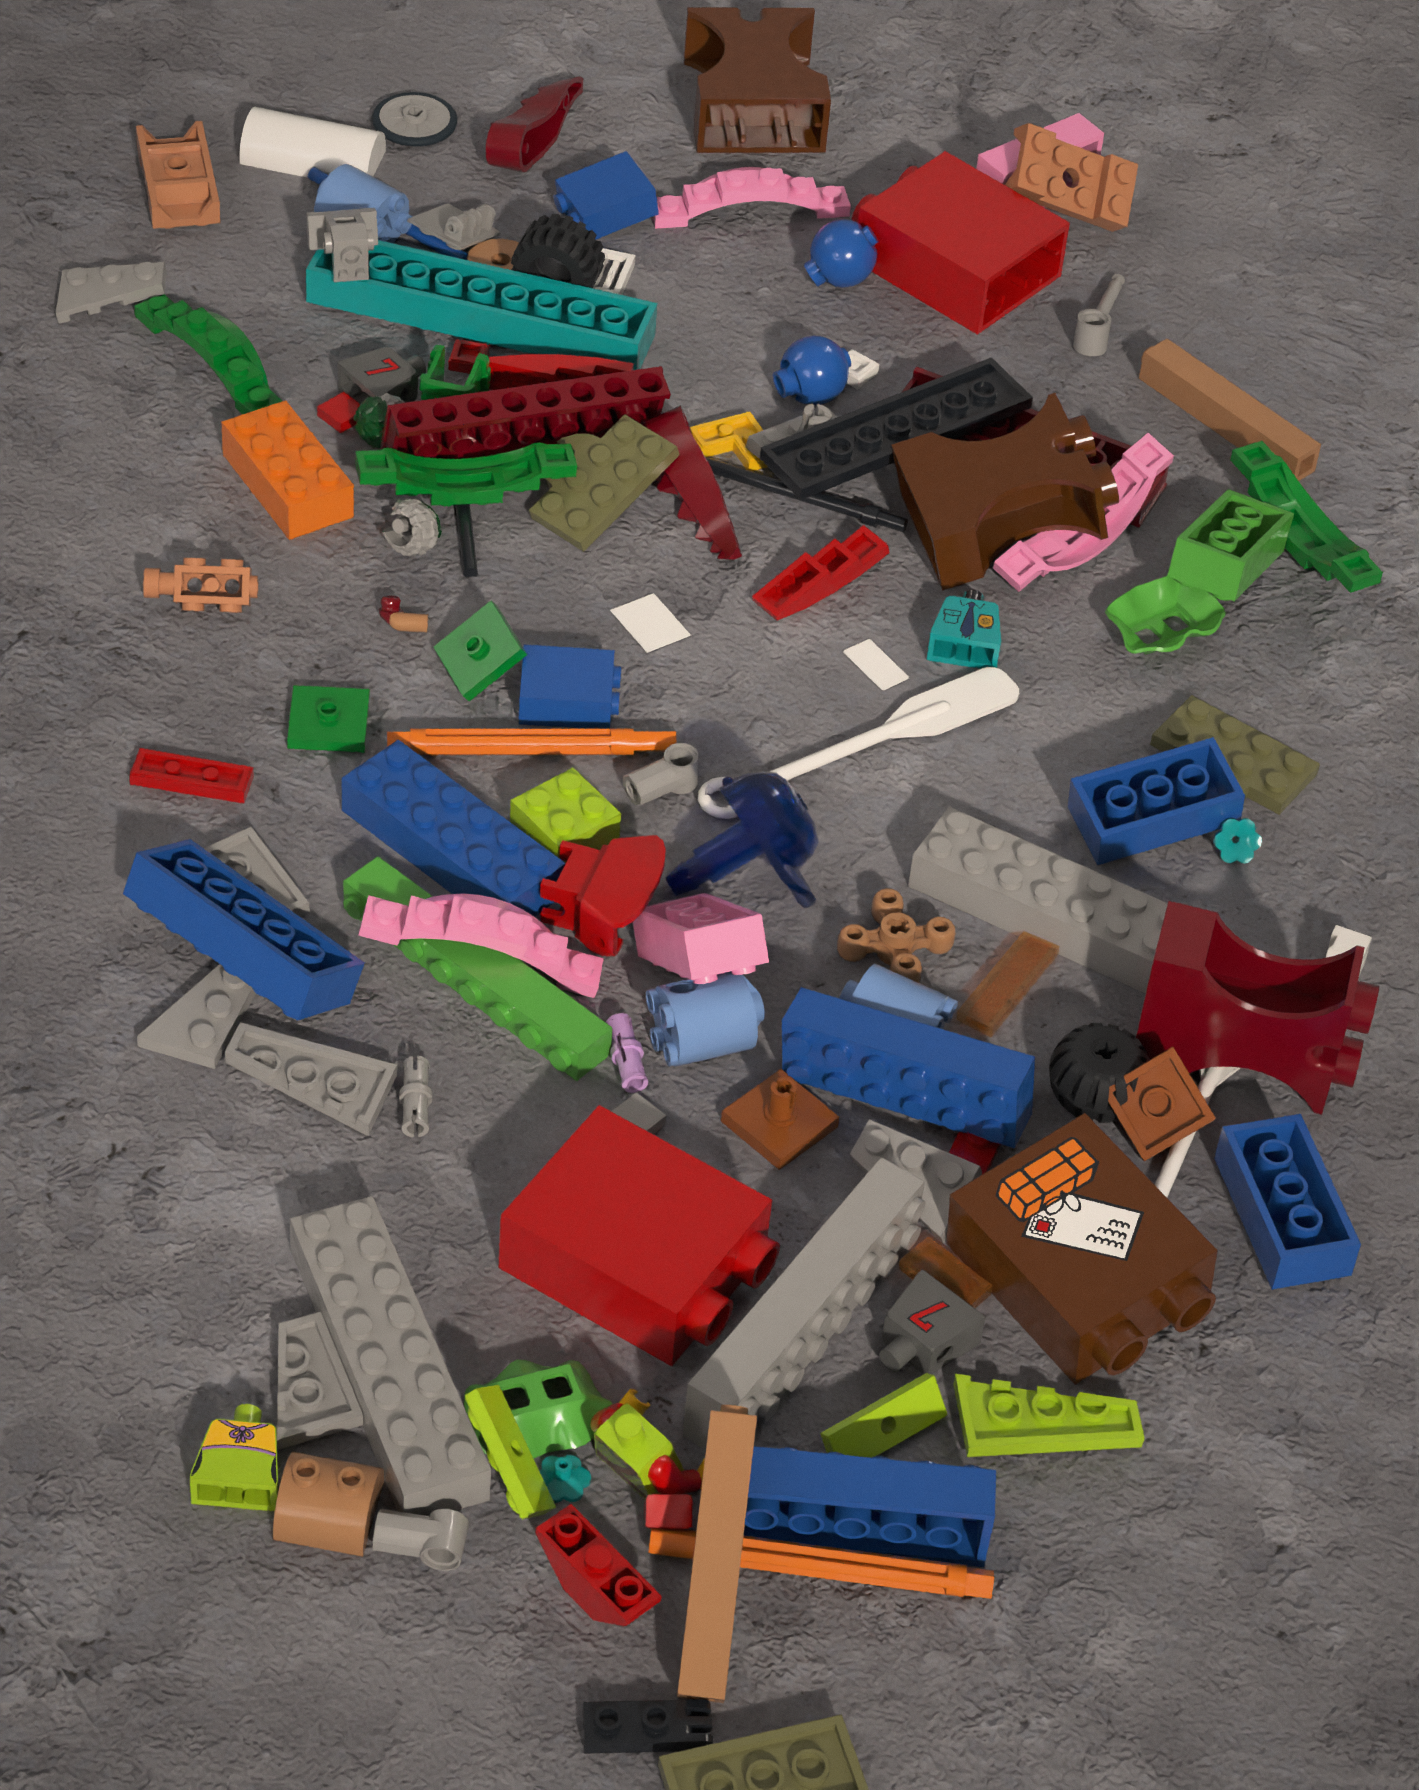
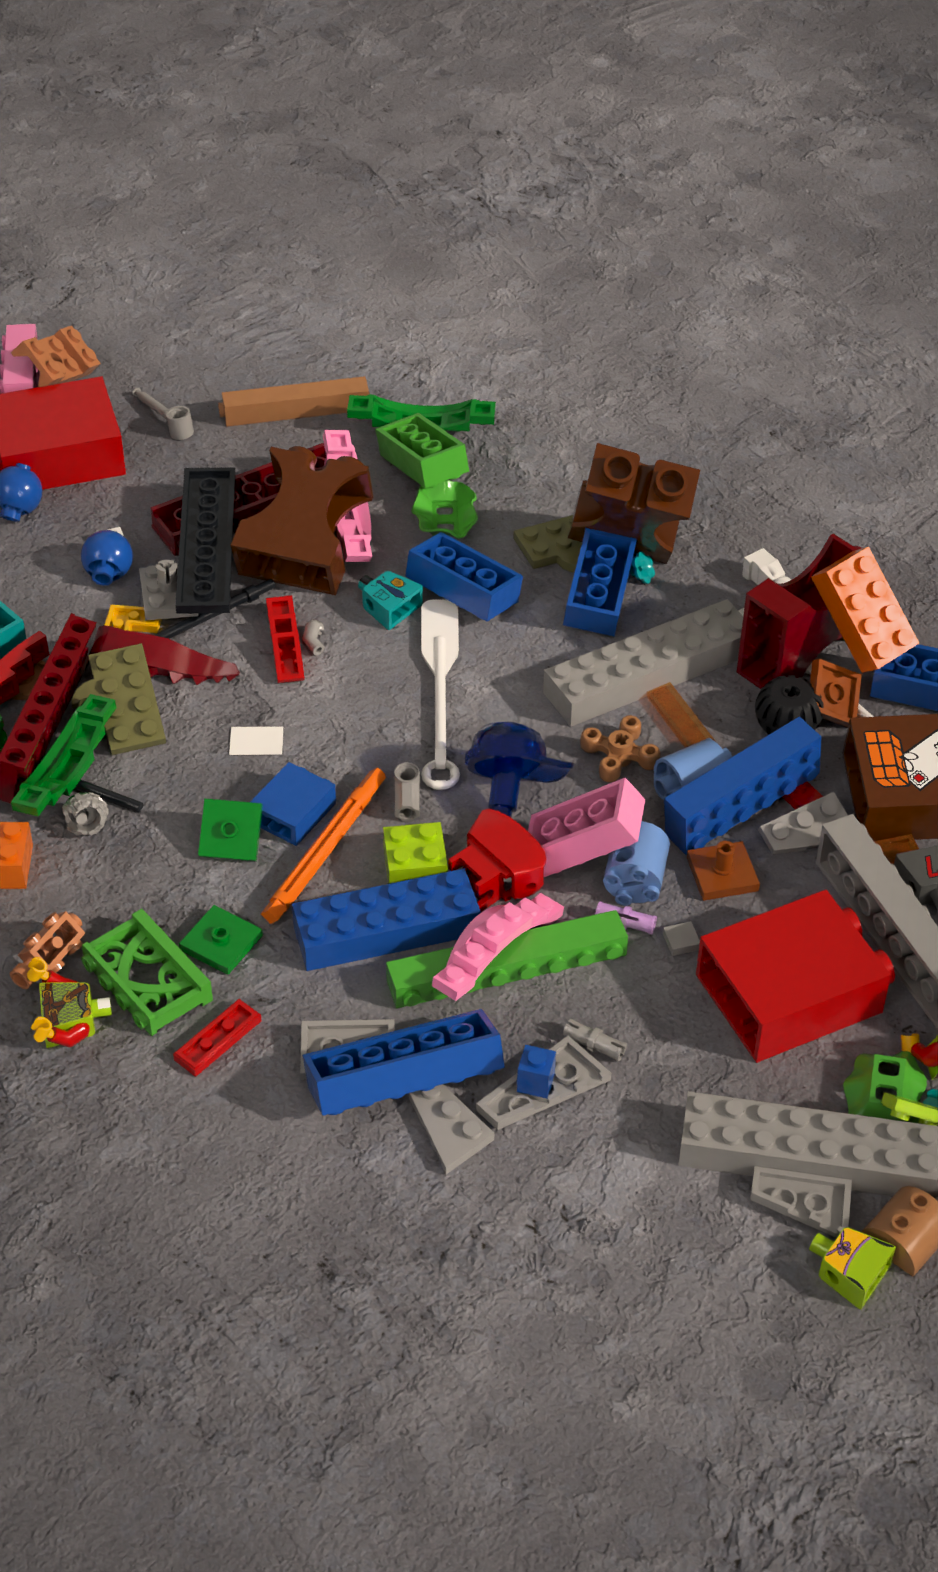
camera: 55 degrees left, 0 degrees up
medium nougat arm [378,595,428,633] -> none
white sticker [843,639,909,690] -> none
none -> torso [27,957,112,1048]
none -> bright green fence [81,908,213,1036]
none -> light grey arm [302,620,325,656]
none -> blue brick [405,532,523,621]
none -> blue brick [517,1045,556,1099]
none -> reddish brown brick [568,443,700,564]
none -> brick [811,546,919,673]

